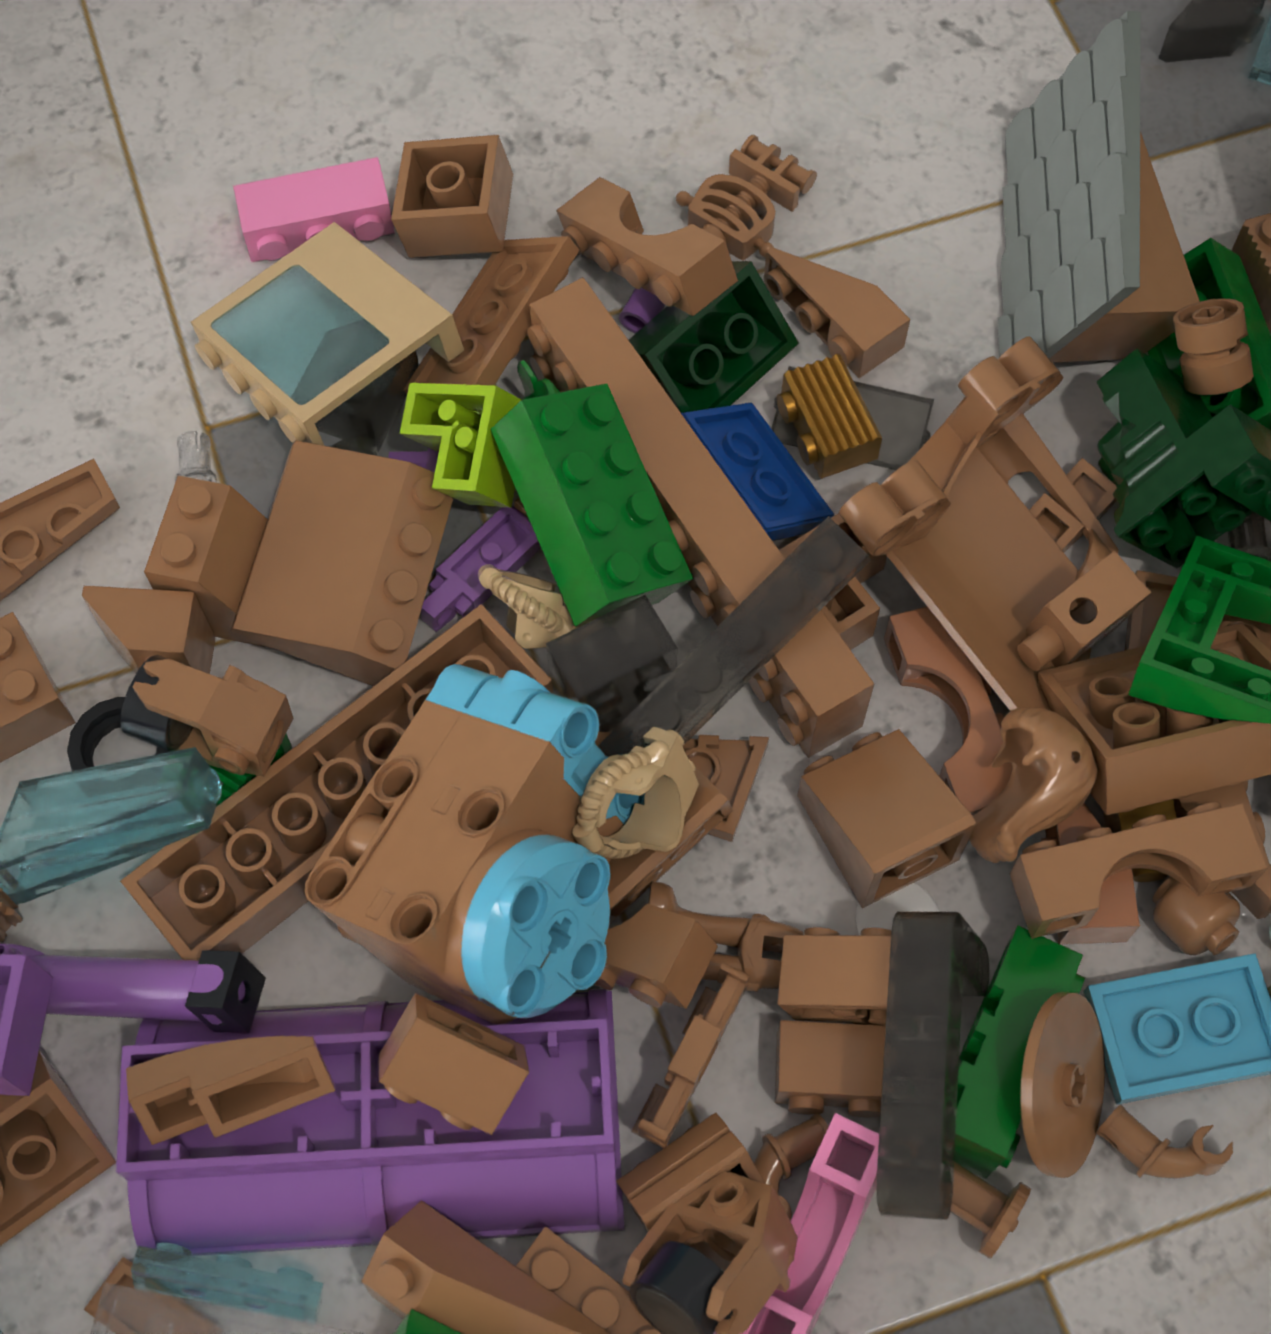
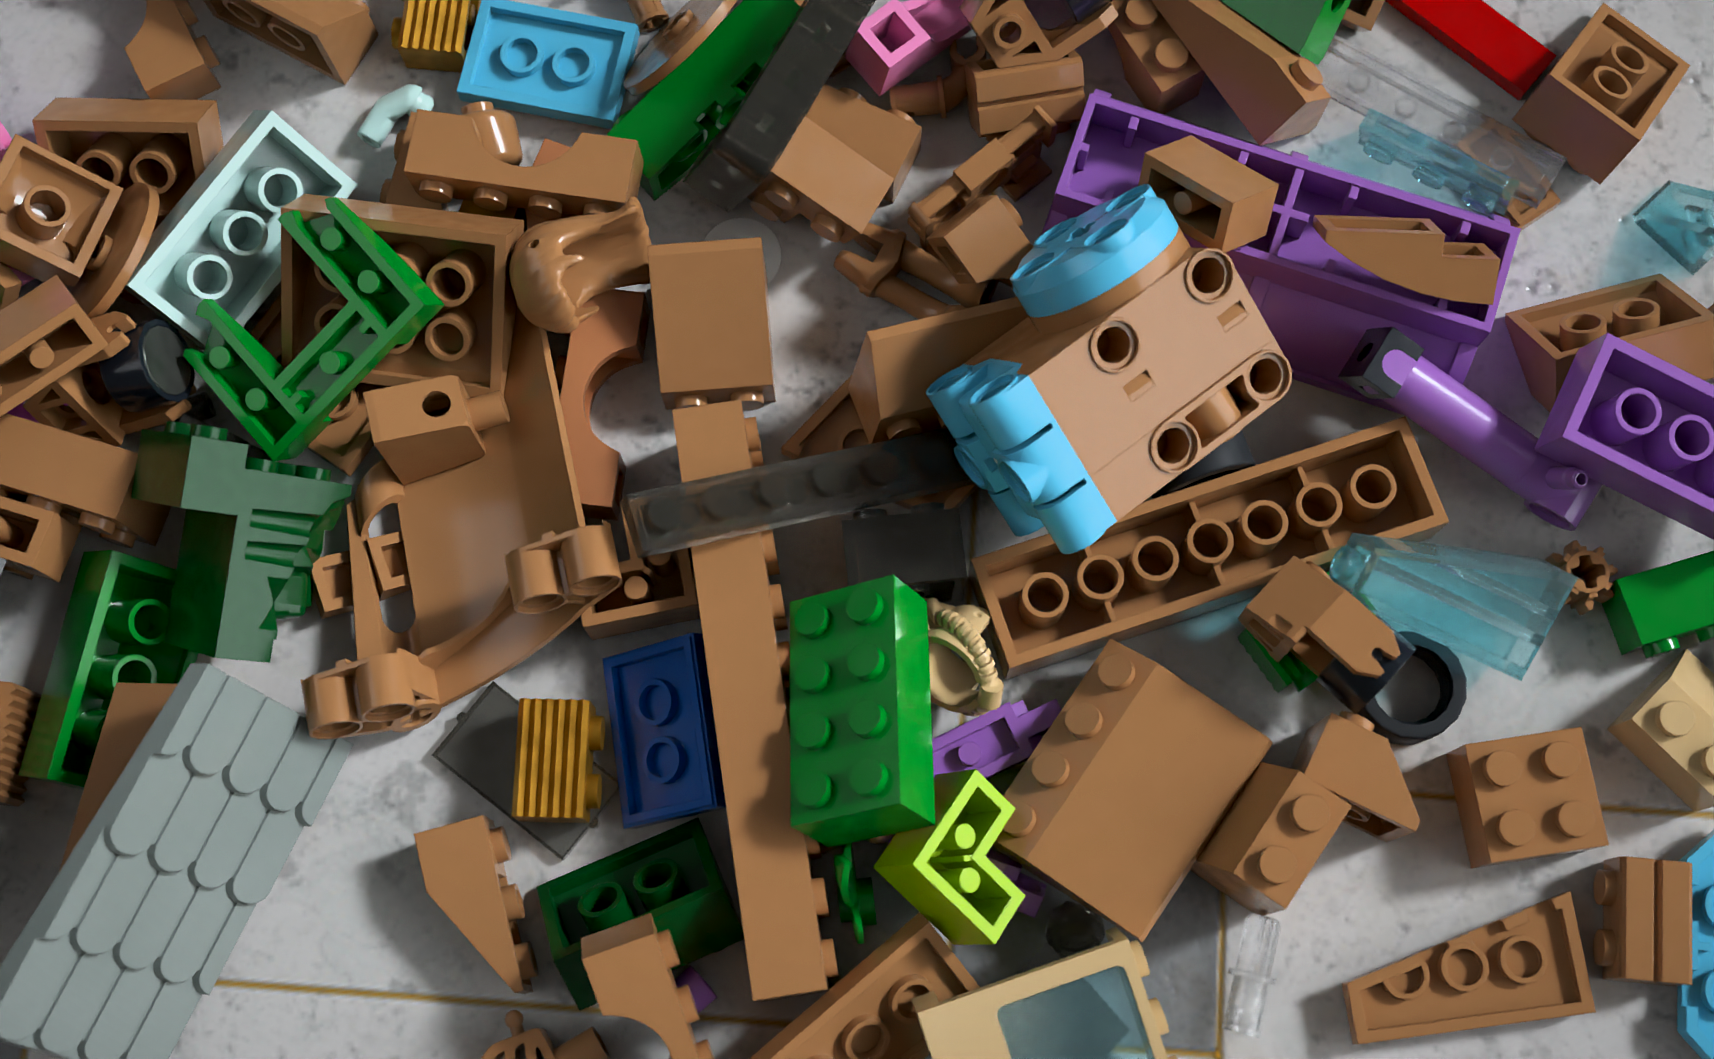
camera: 155 degrees left, 10 degrees up
tan piece [572,727,699,859] -> none
medium nougat wheel [1173,298,1254,395] -> none

